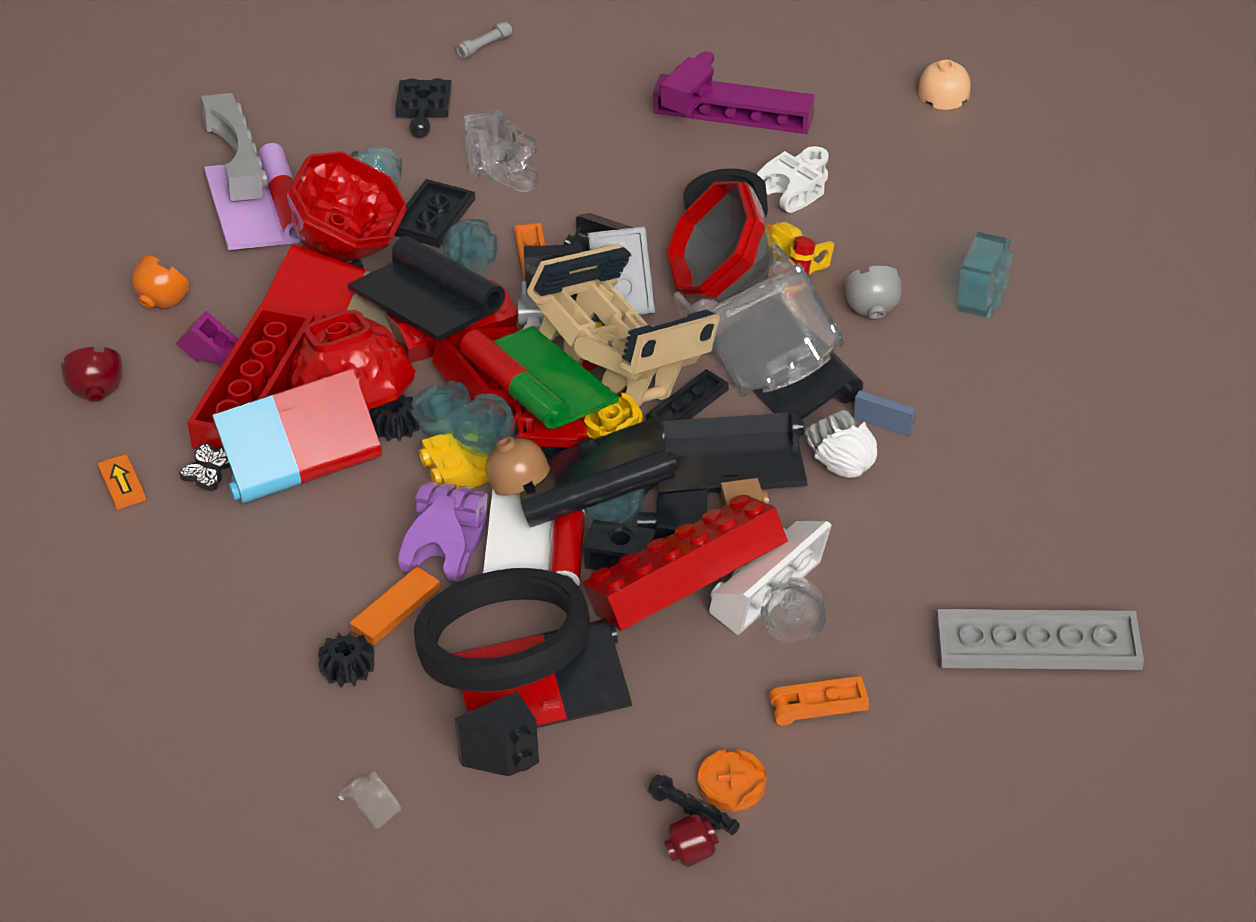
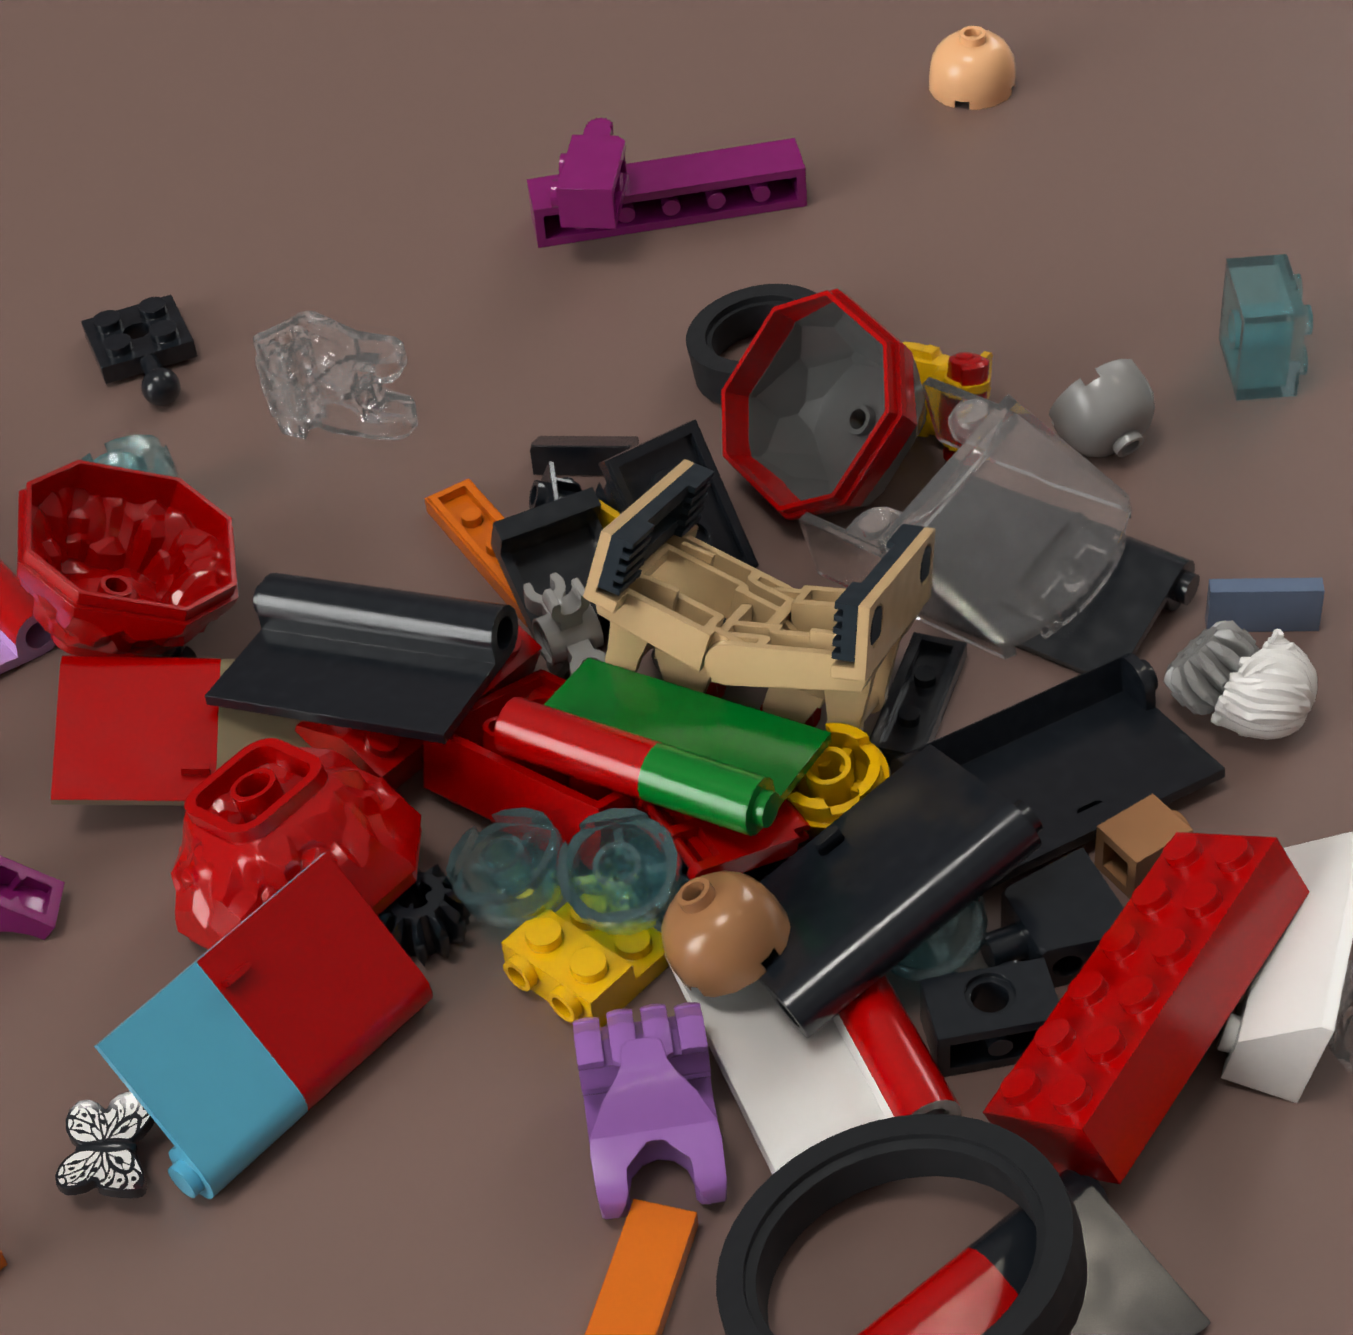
camera: 20 degrees left, 0 degrees up
red brick [187,305,314,450] -> none
black tile [394,179,475,248] -> none
clear light blue cylinder [442,219,498,275] -> none
light grey bar [455,21,512,59] -> none
white piece [757,146,829,213] -> none

